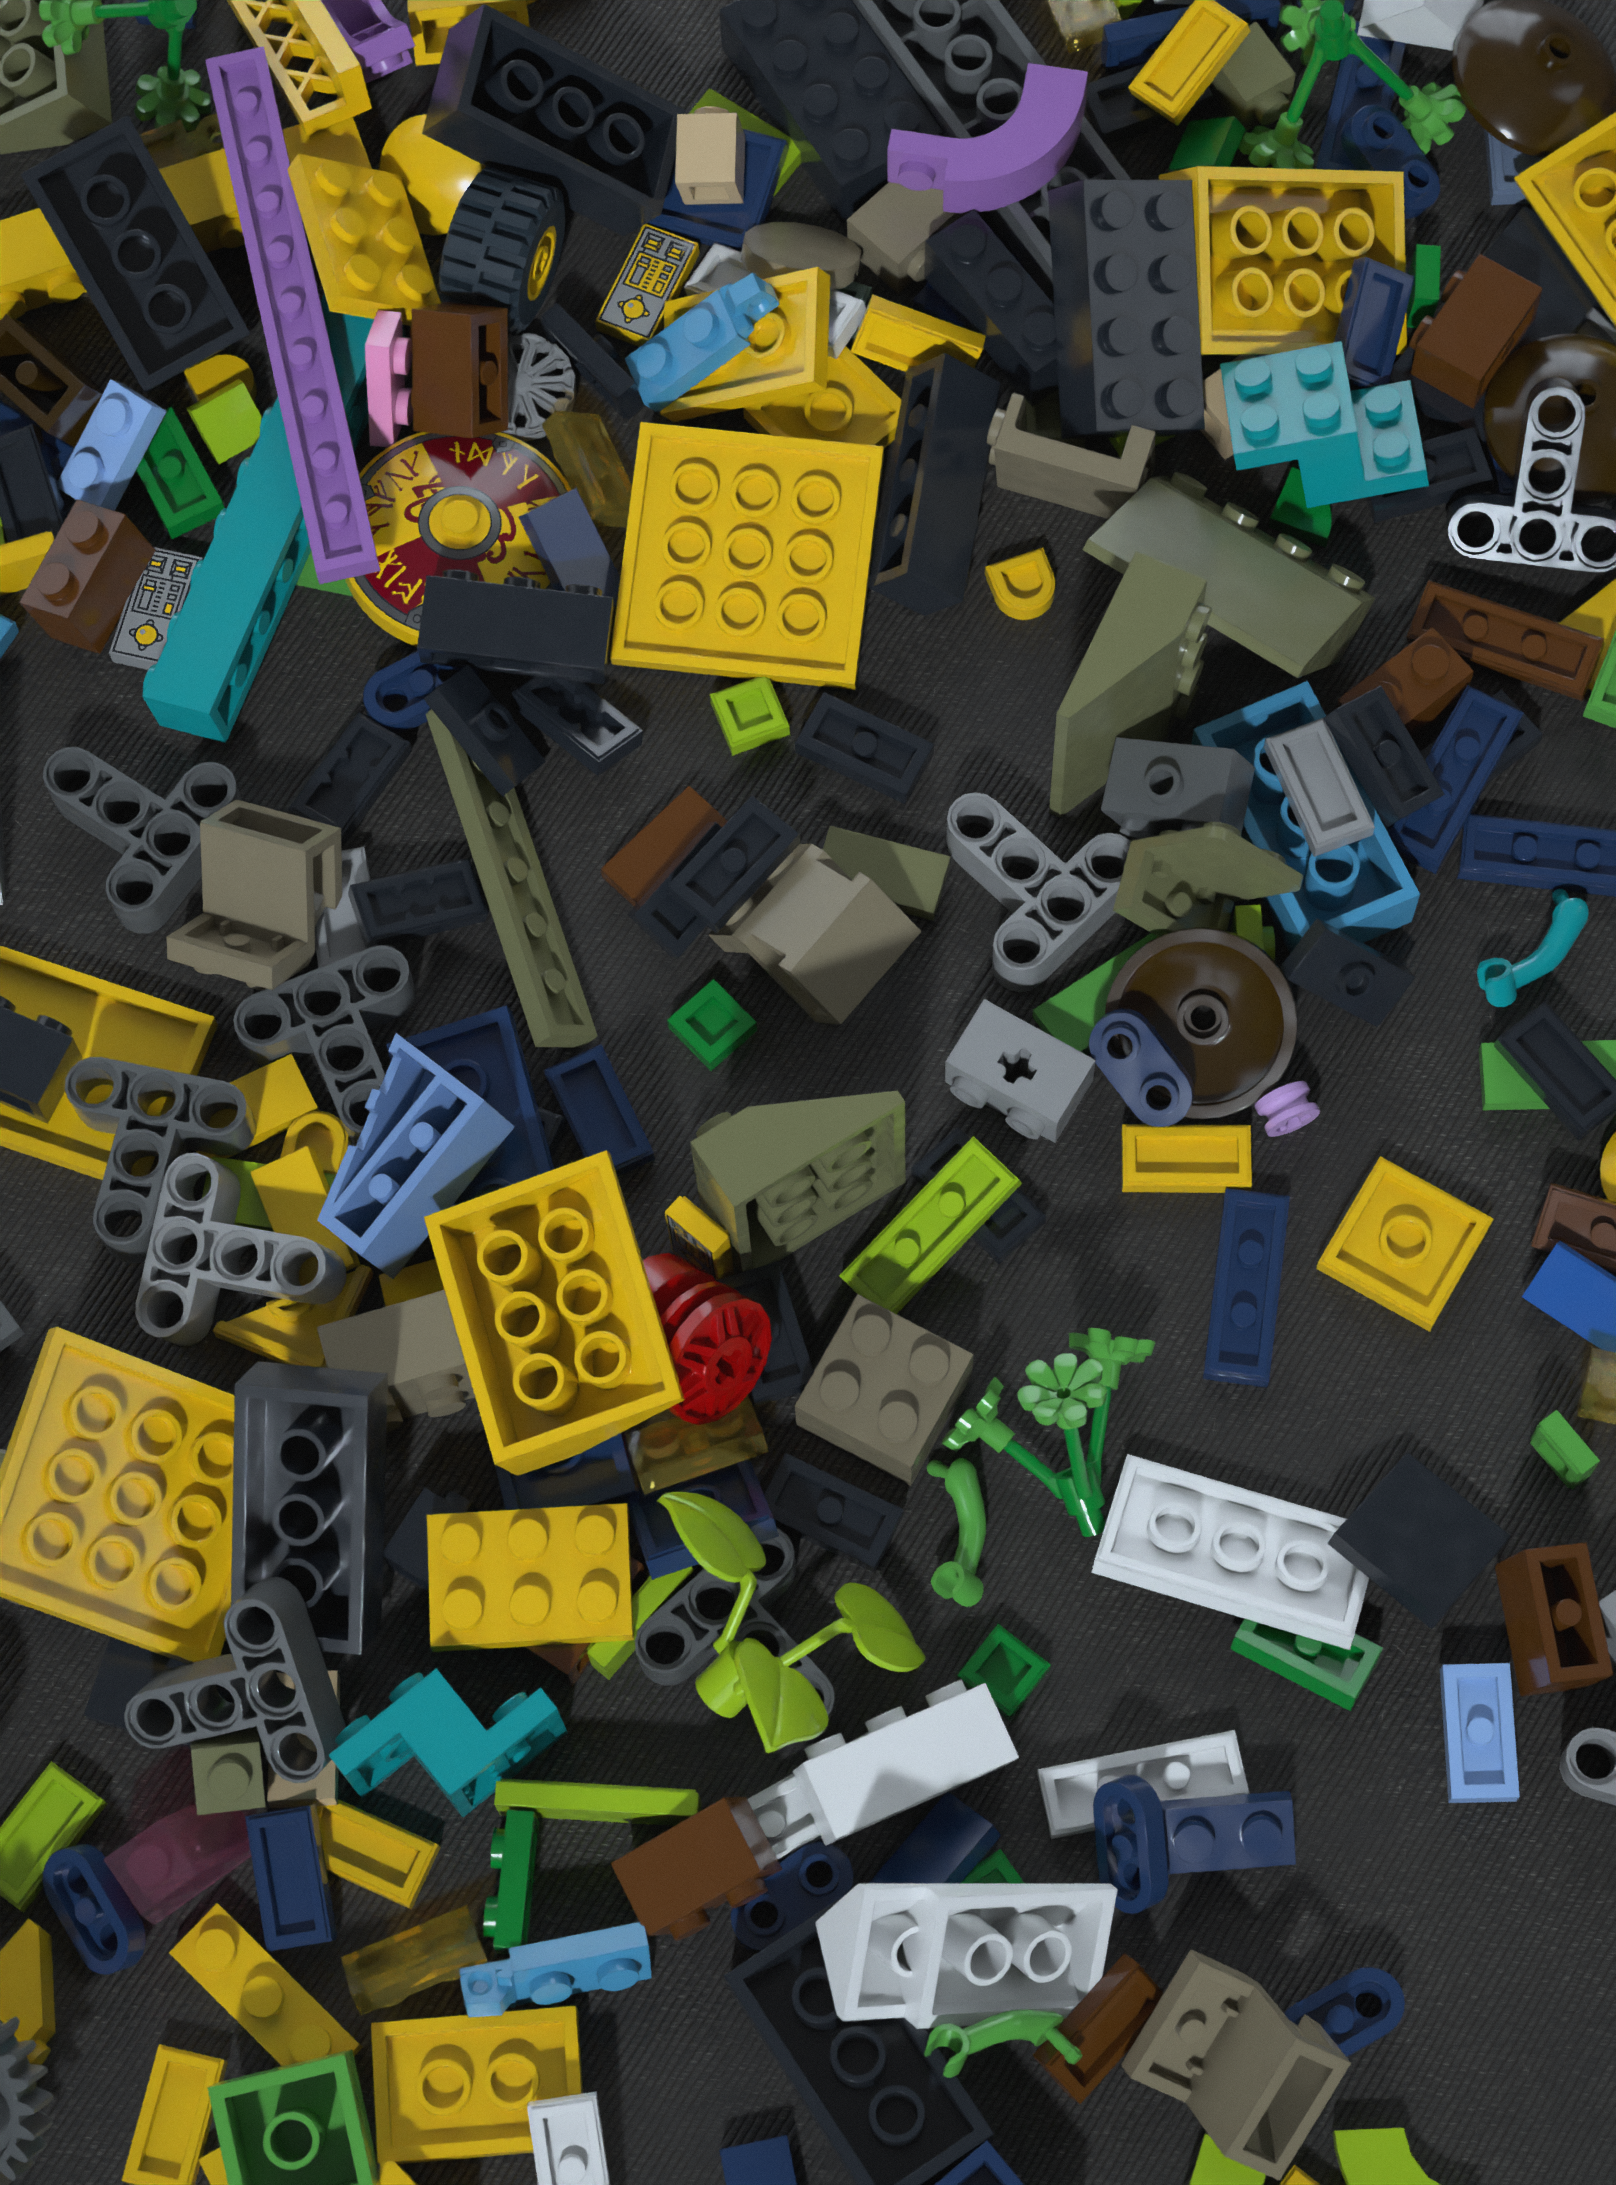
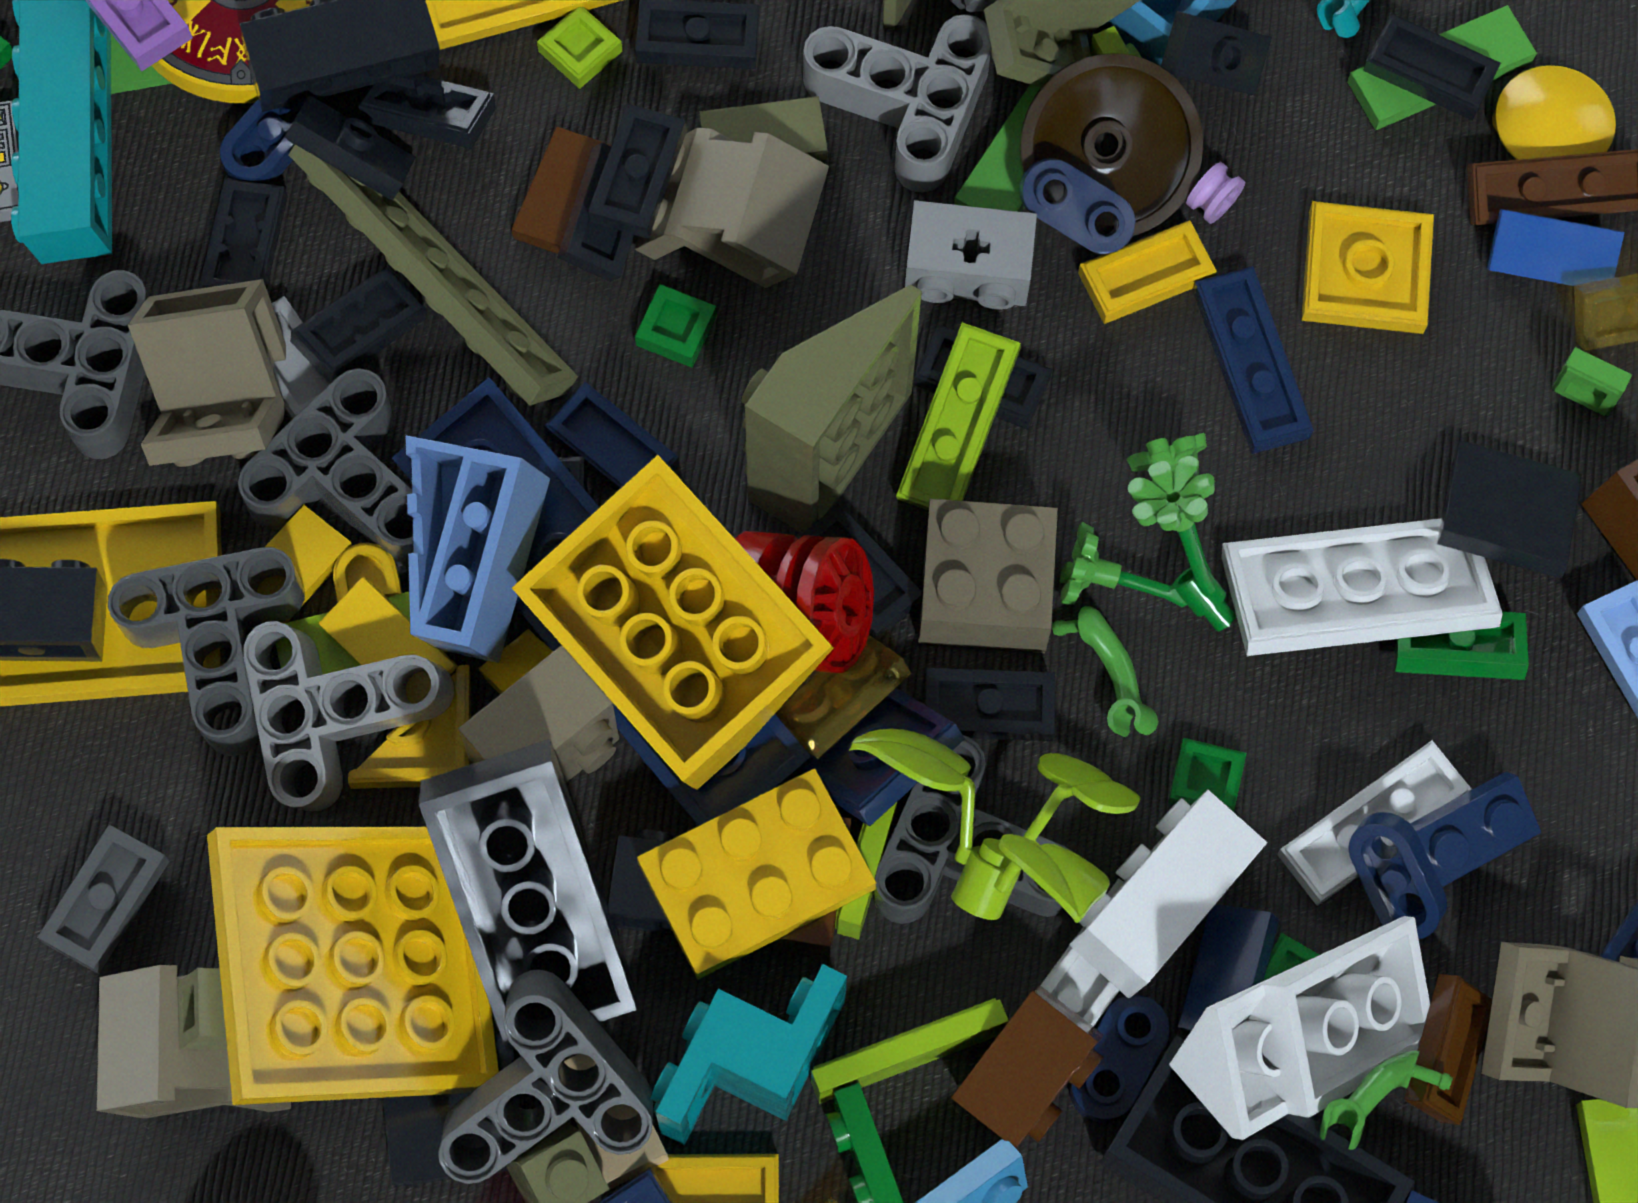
camera: 30 degrees left, 0 degrees up
yellow tile [665,1196,734,1280] -> none

